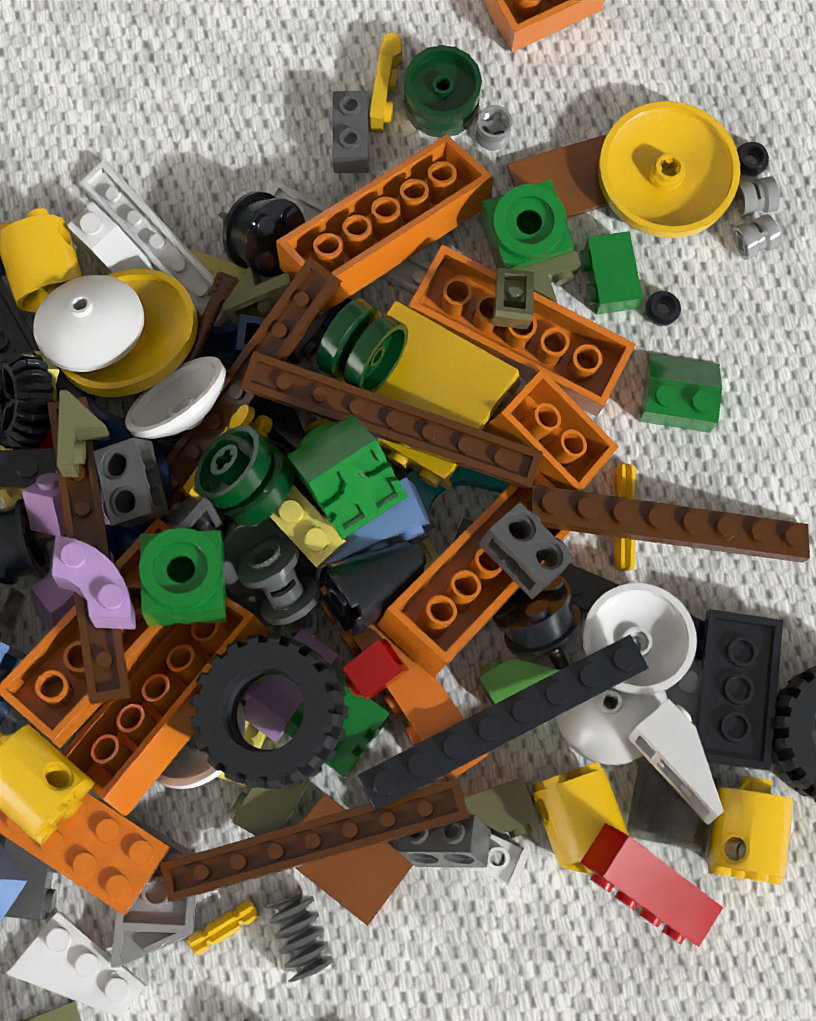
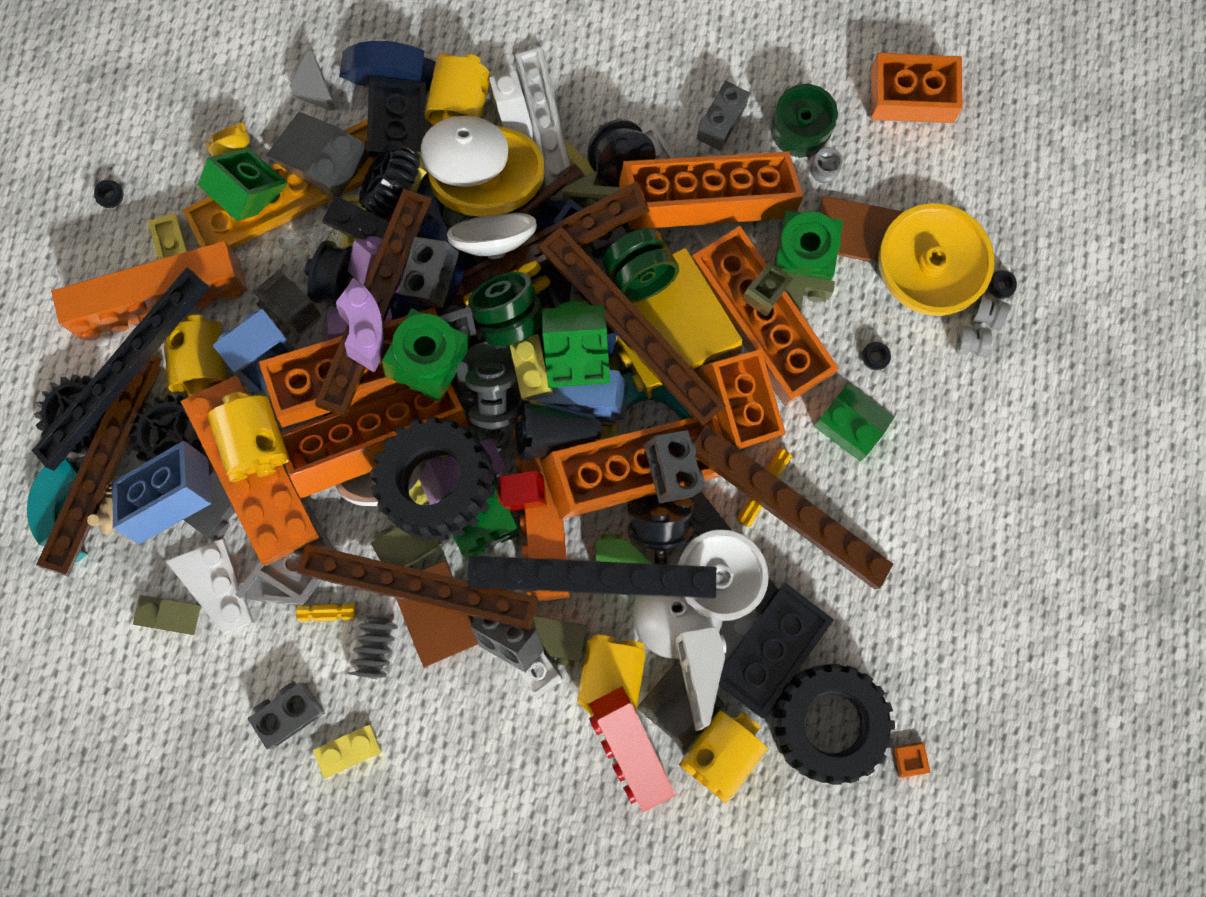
camera: 30 degrees right, 0 degrees up
olive slope [57,390,110,477] -> none
yellow hinge [369,32,402,134] -> none
green brick [579,231,643,315] -> none

